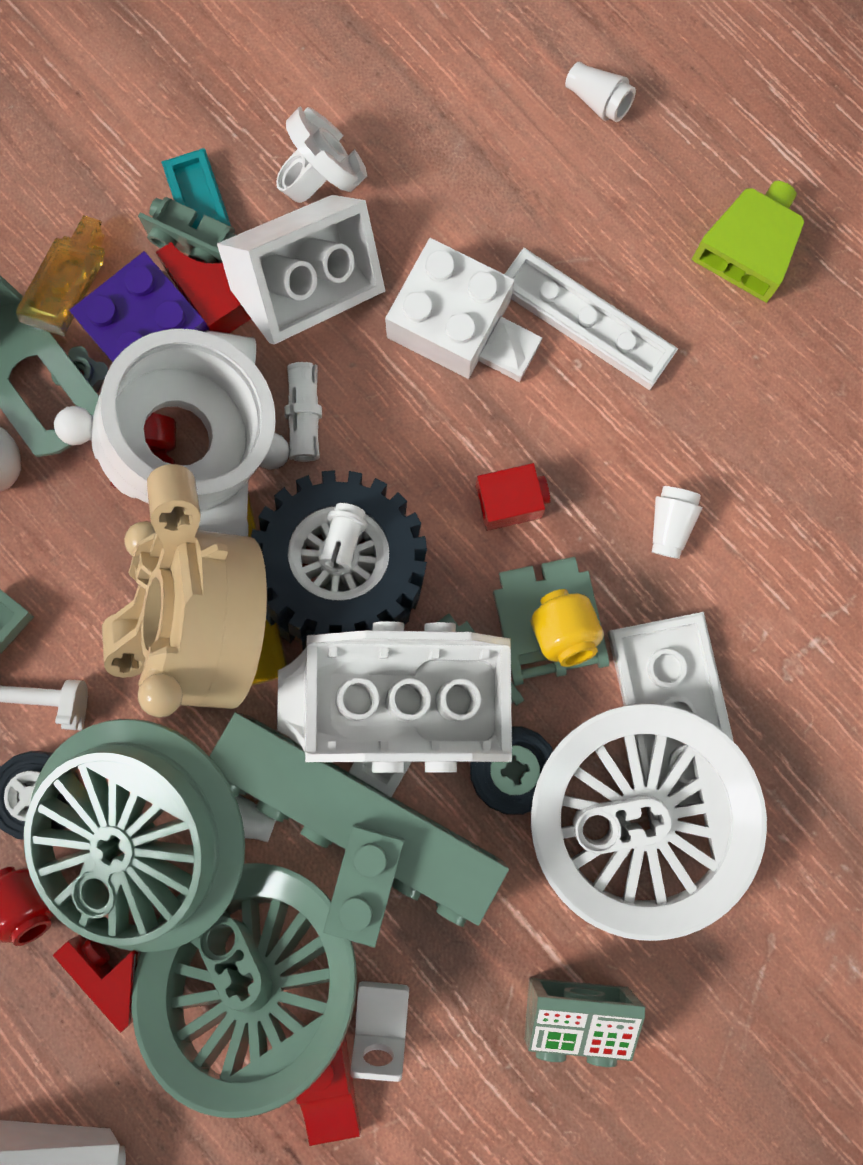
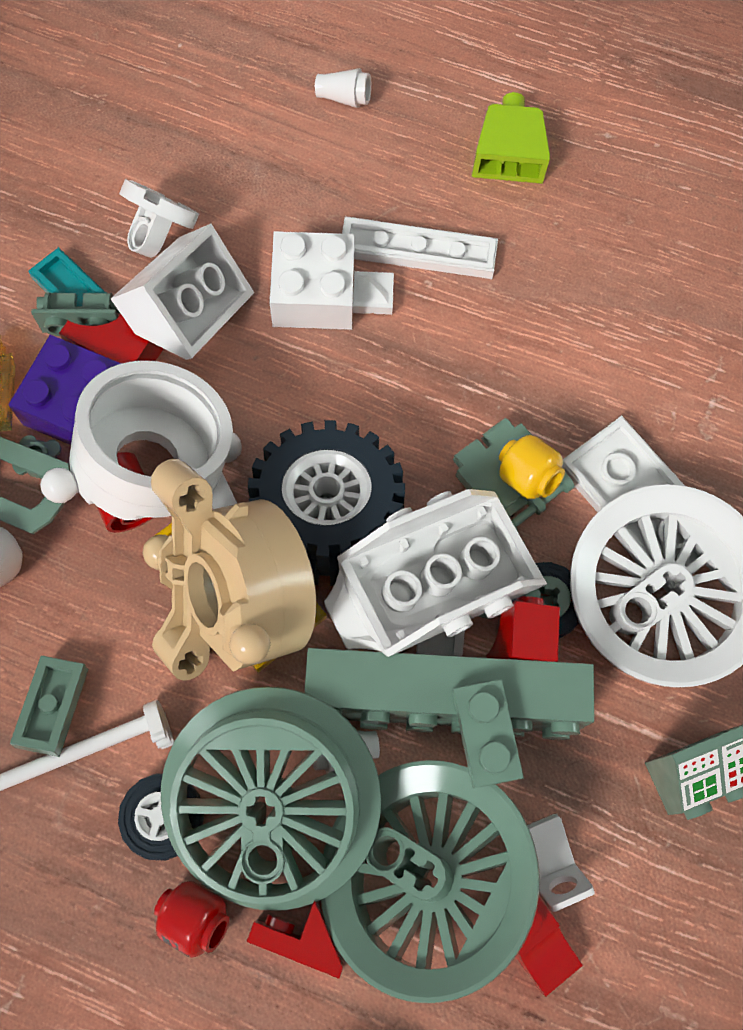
camera: 30 degrees left, 10 degrees down
white pin [285,362,322,462] -> none
white pin [318,503,368,572] -> none
red brick [475,463,551,531] -> none
white cone [651,486,703,559] -> none
none -> red arch [486,596,560,662]

